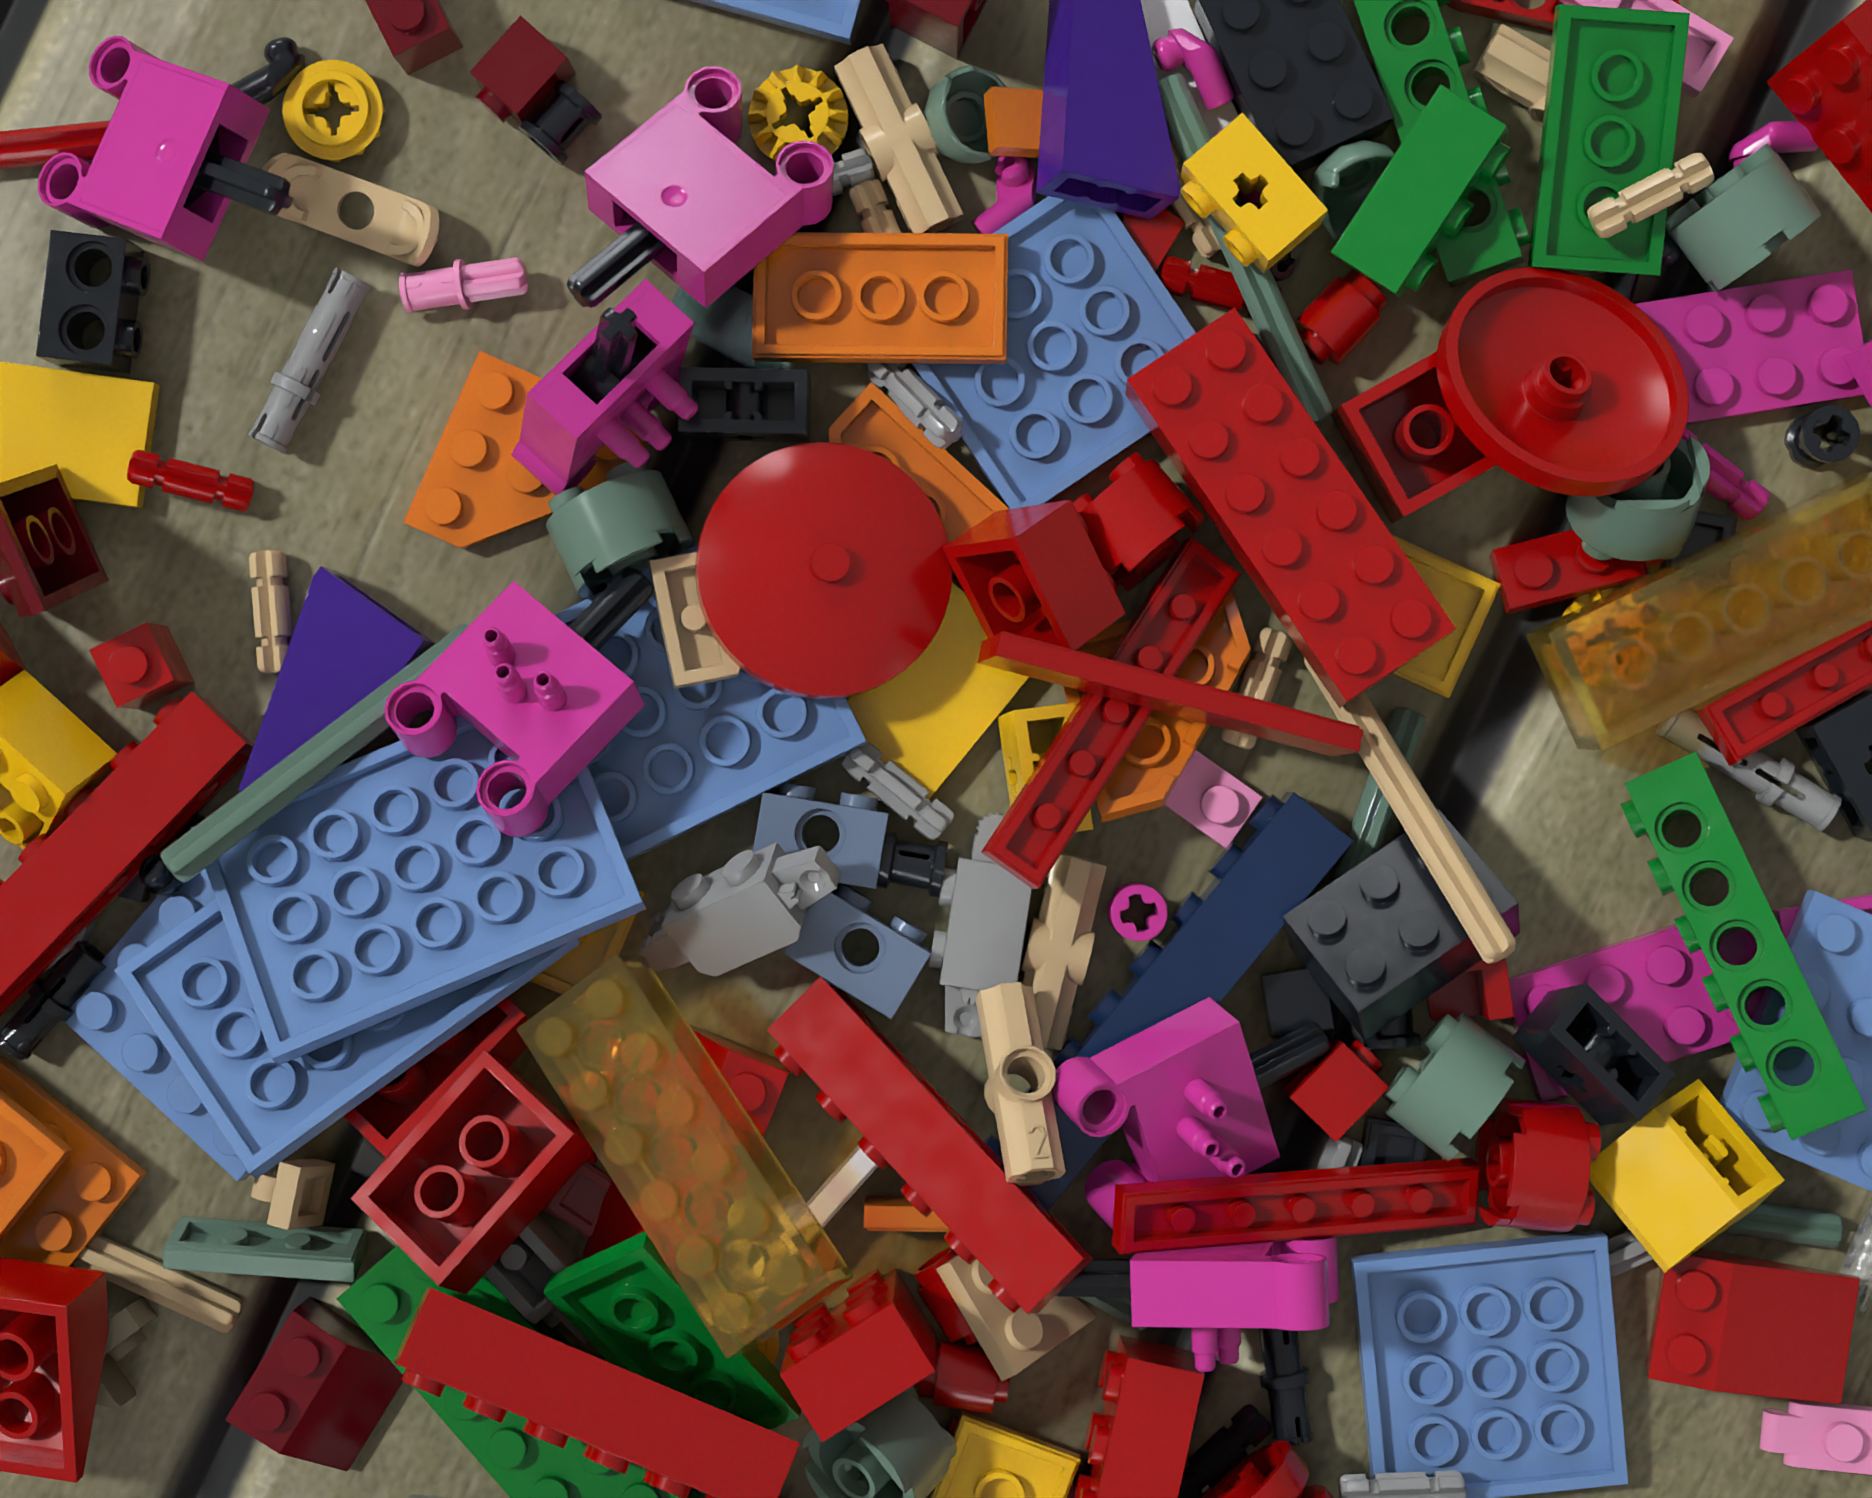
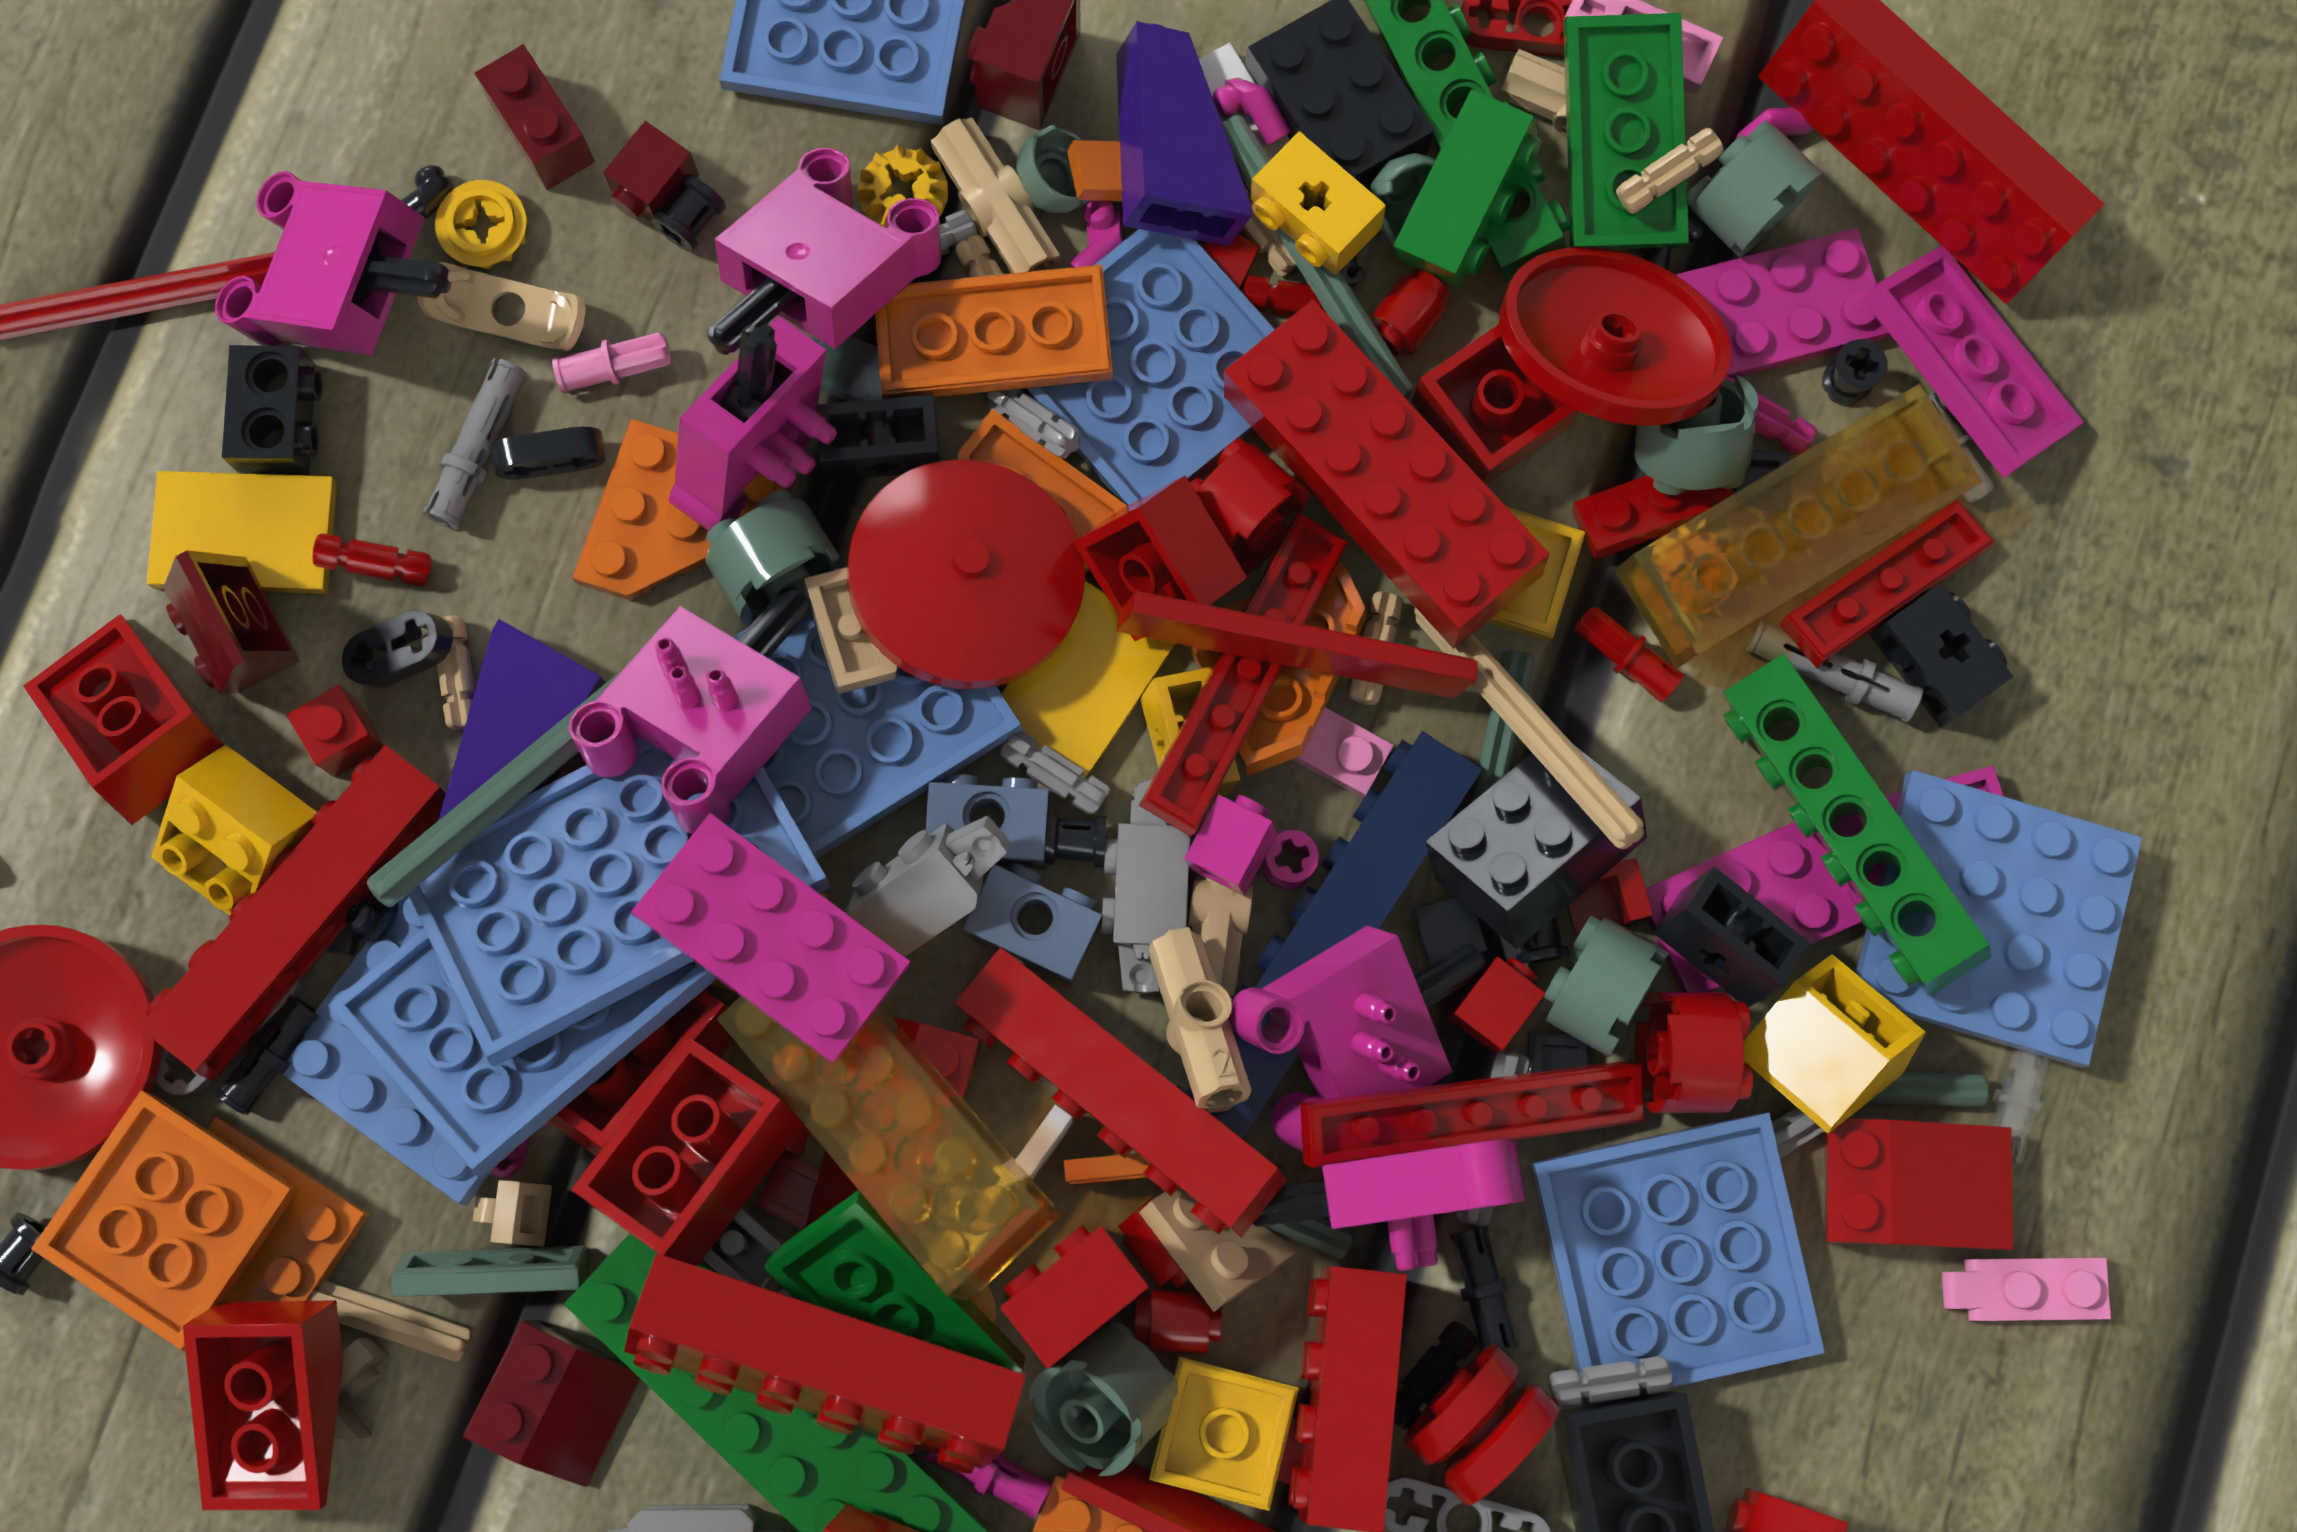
camera: 10 degrees left, 10 degrees down
none -> black beam [342,610,453,688]
none -> black beam [492,426,605,480]
none -> dark pink plate [631,813,911,1066]
none -> dark pink brick [1184,794,1277,896]
none -> red axle [1575,607,1685,703]

